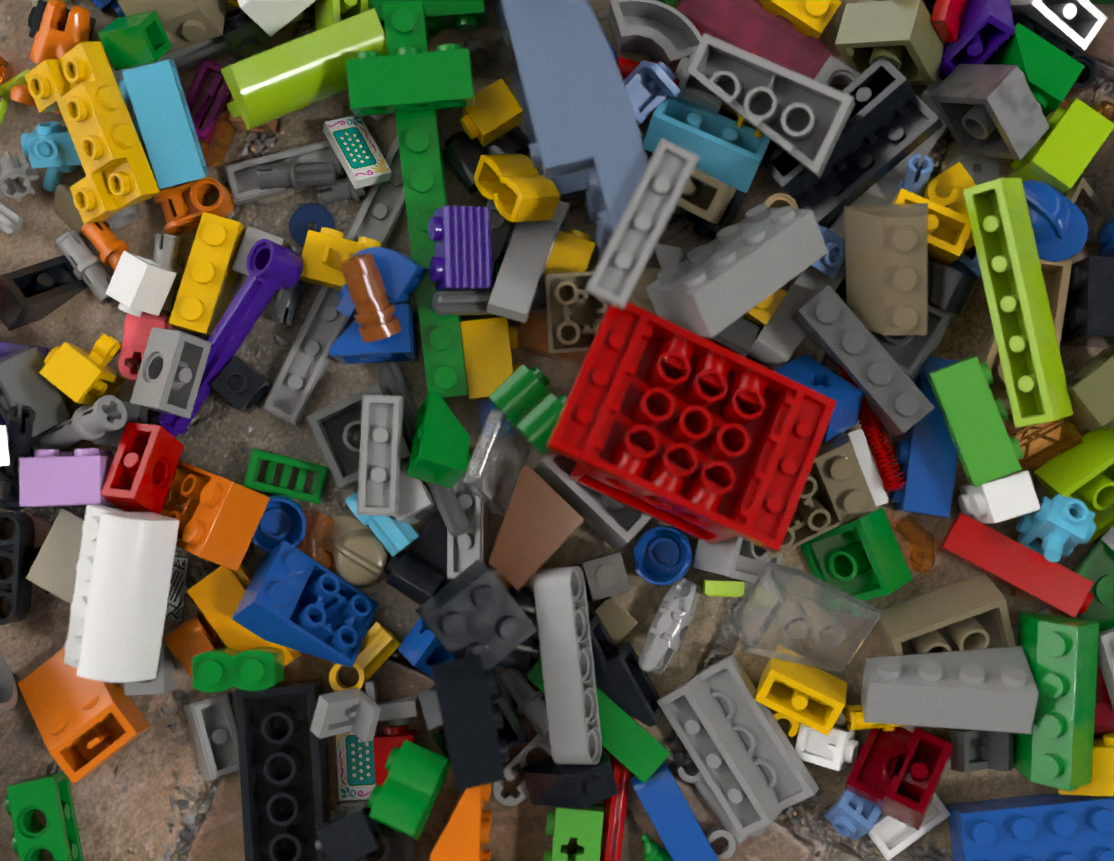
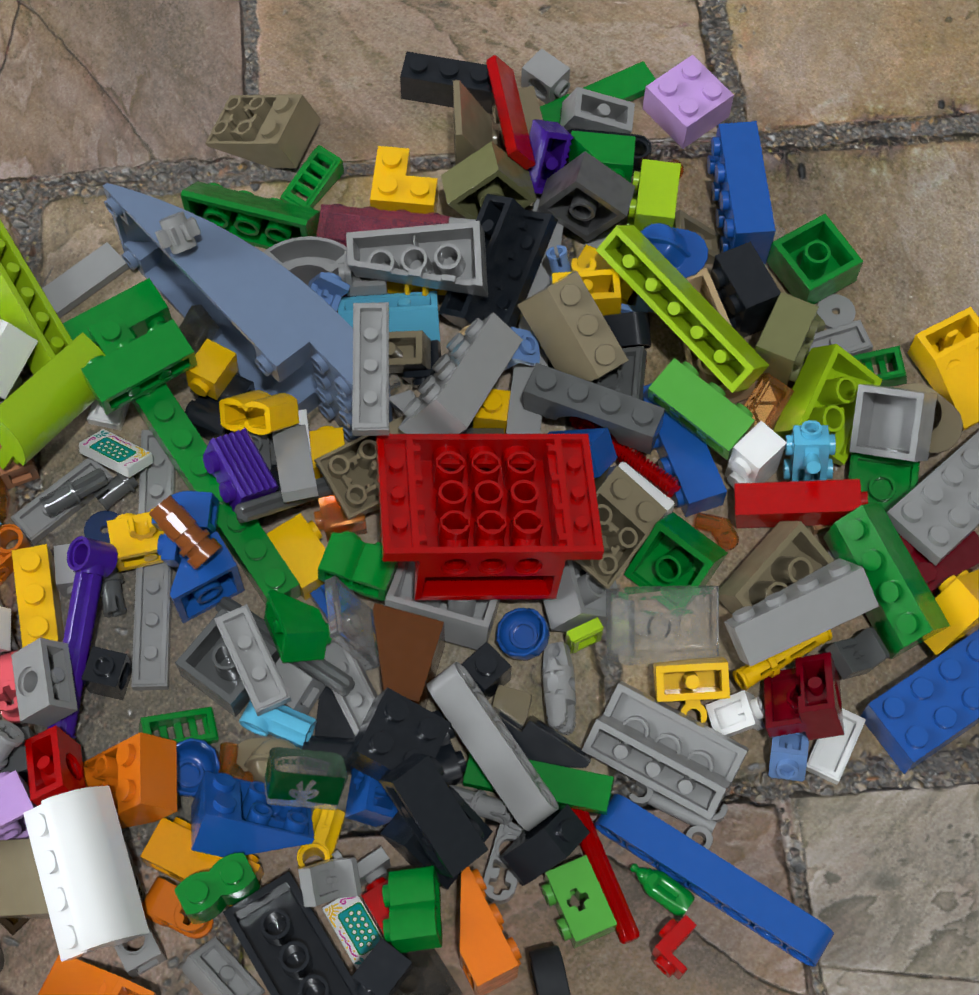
camera: 30 degrees left, 20 degrees down
none -> piece [264,747,348,810]

